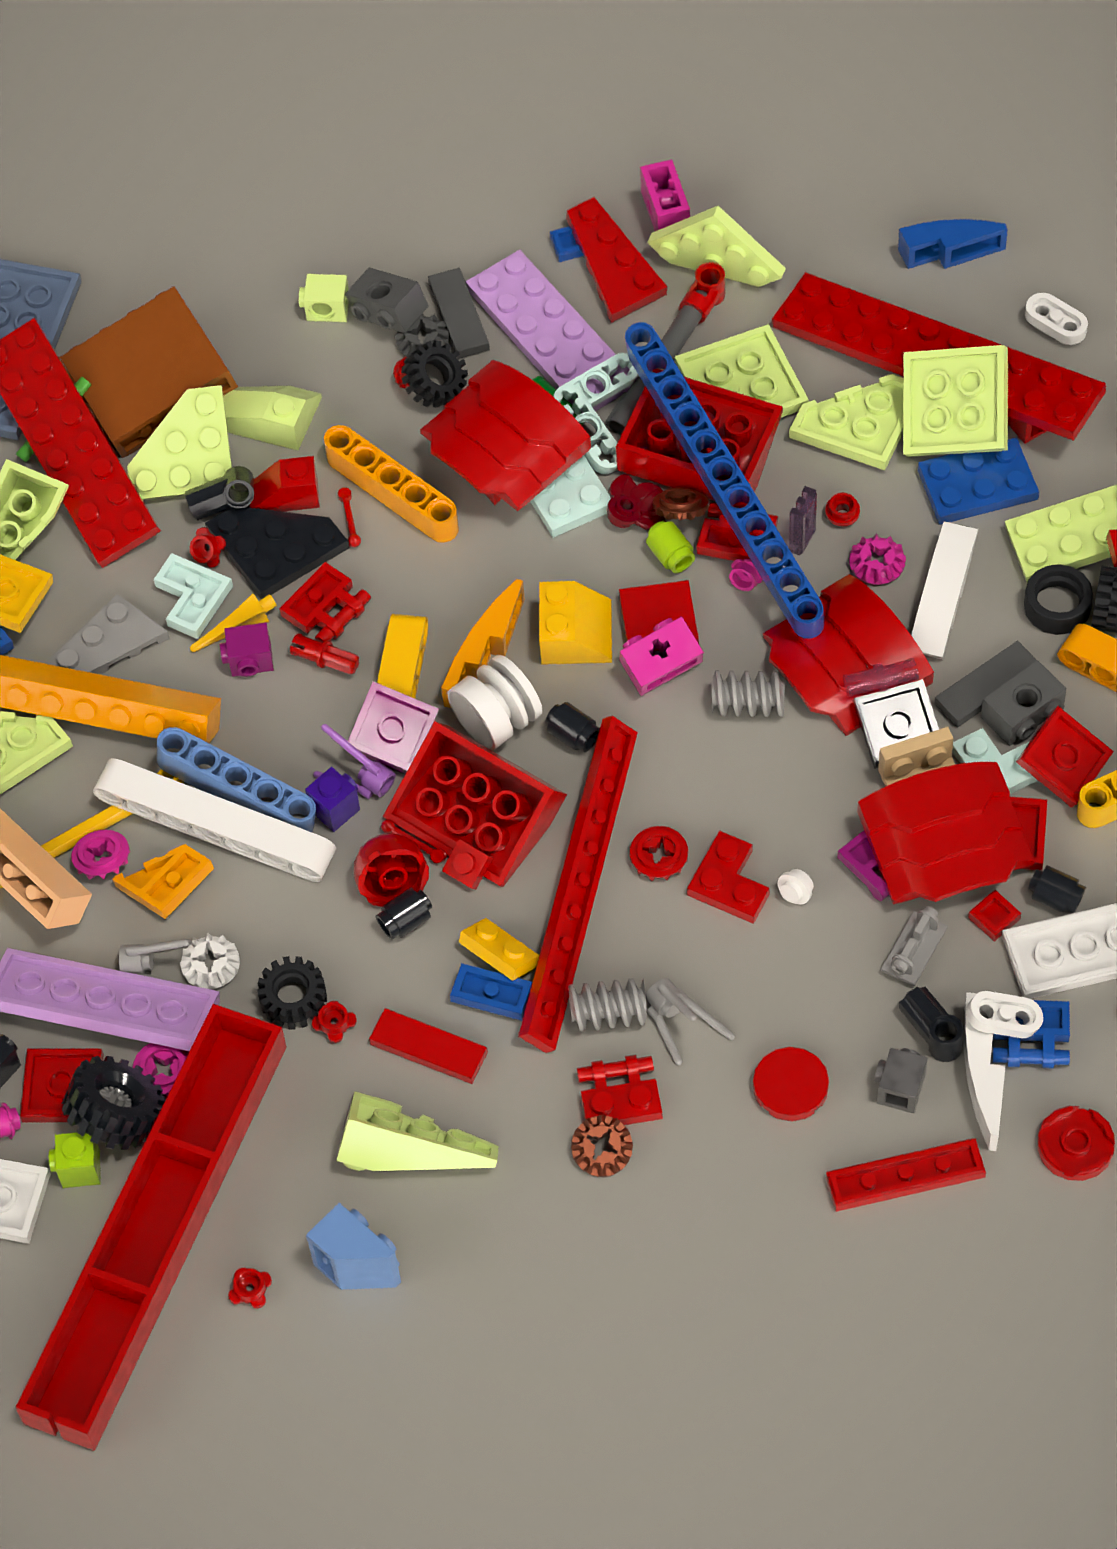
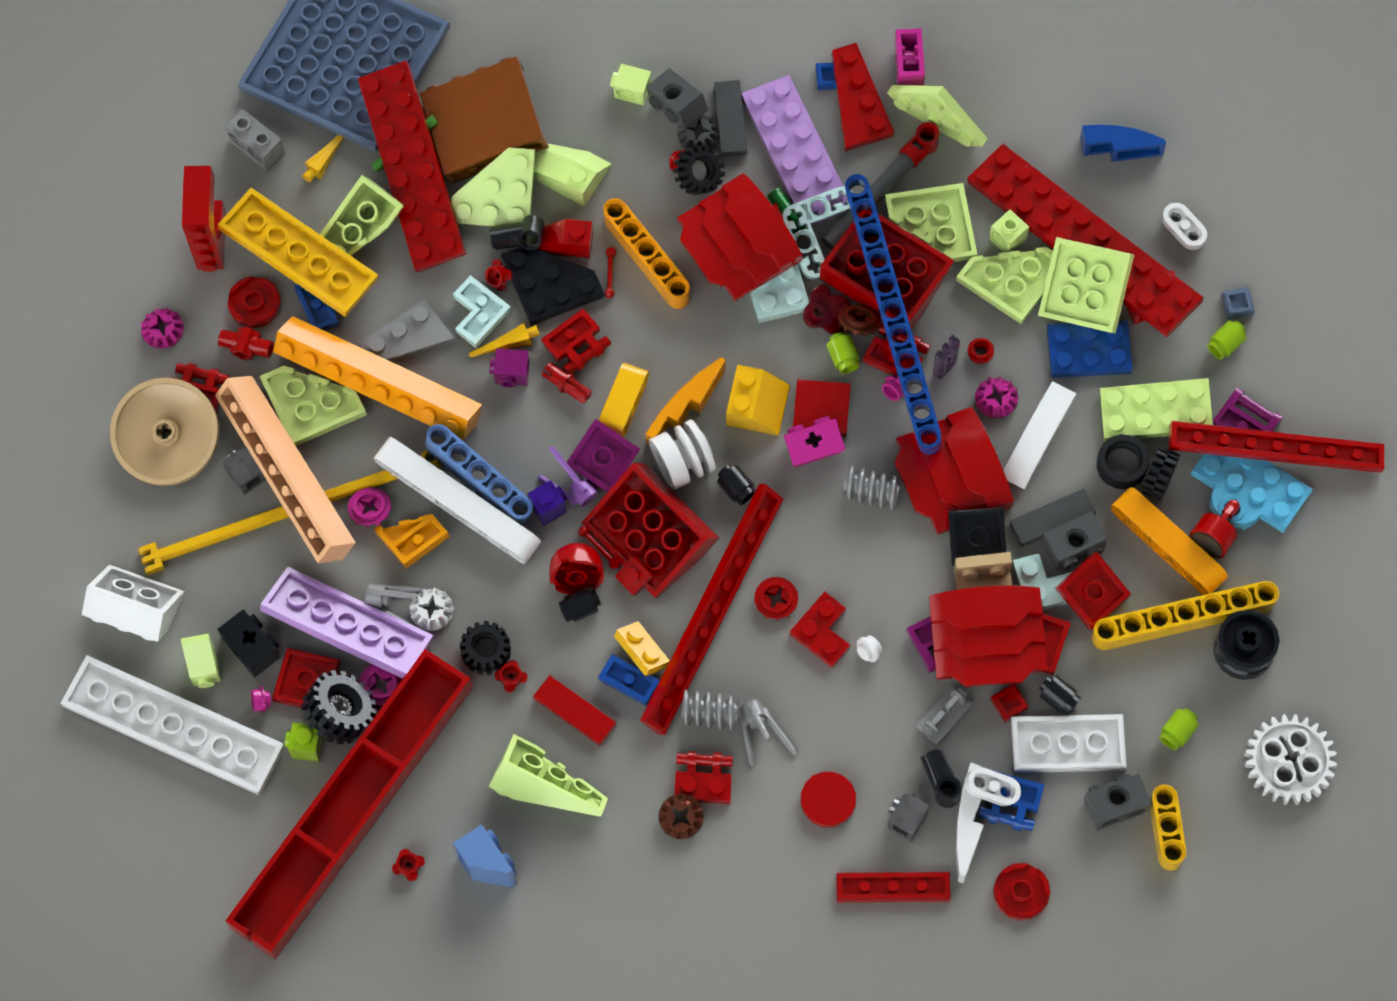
camera: 10 degrees right, 10 degrees up
clear pink pin [843,657,919,697] -> none
none -> yellowish green brick [989,210,1029,252]

